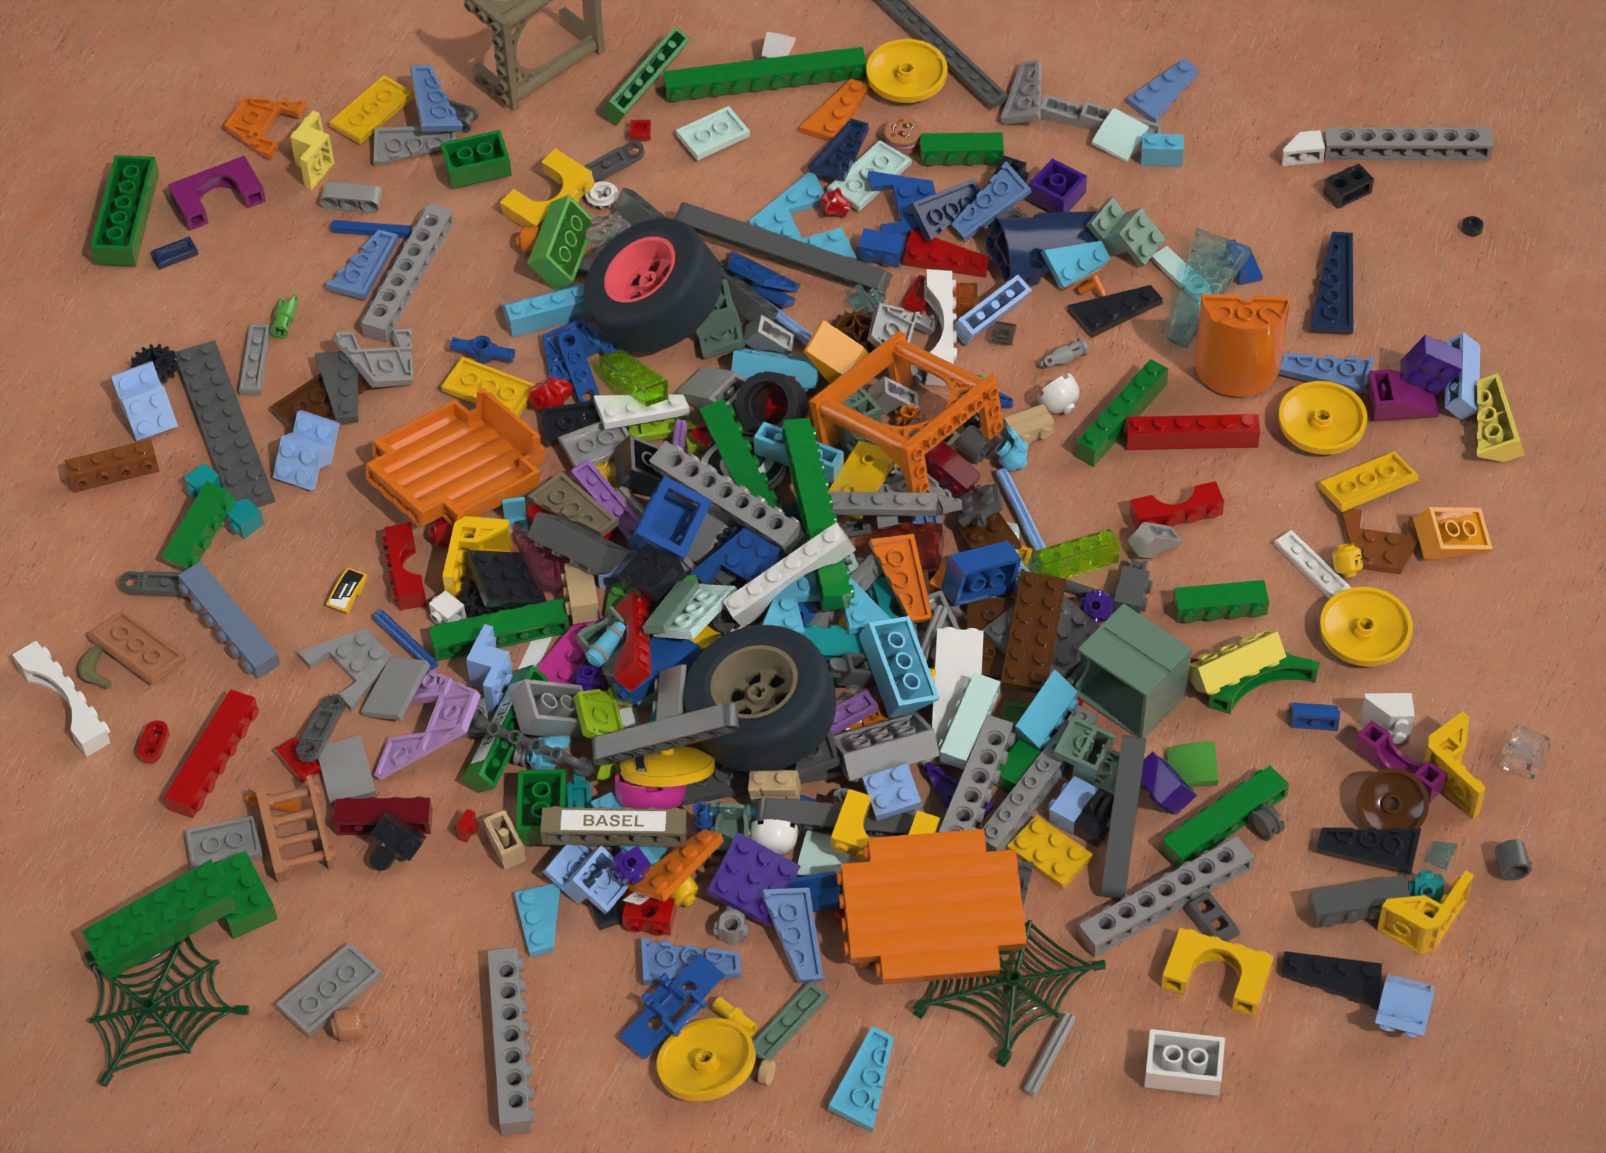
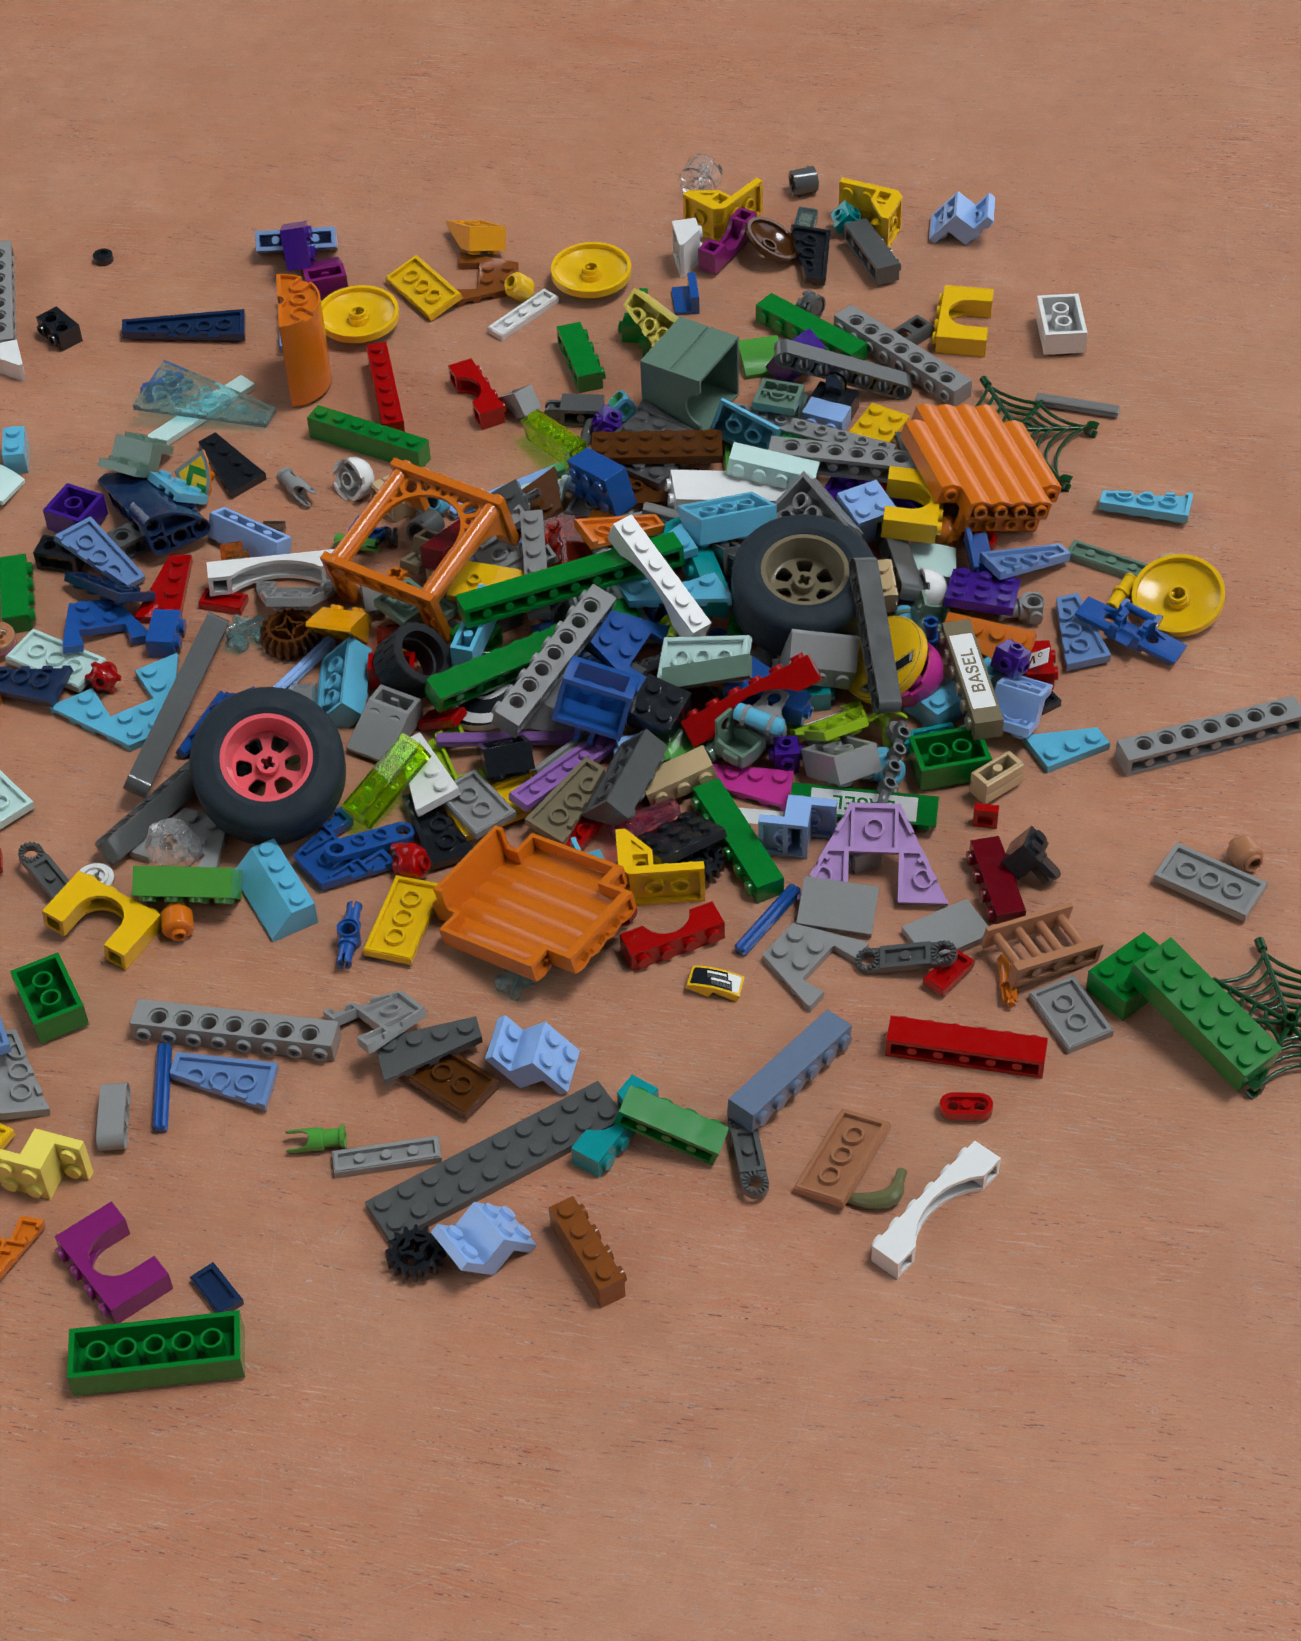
camera: 100 degrees left, 5 degrees down
white brick [429,590,466,624] -> none
black wing [1282,951,1382,1010] -> none
light yellow wedge [1477,373,1525,462] -> none

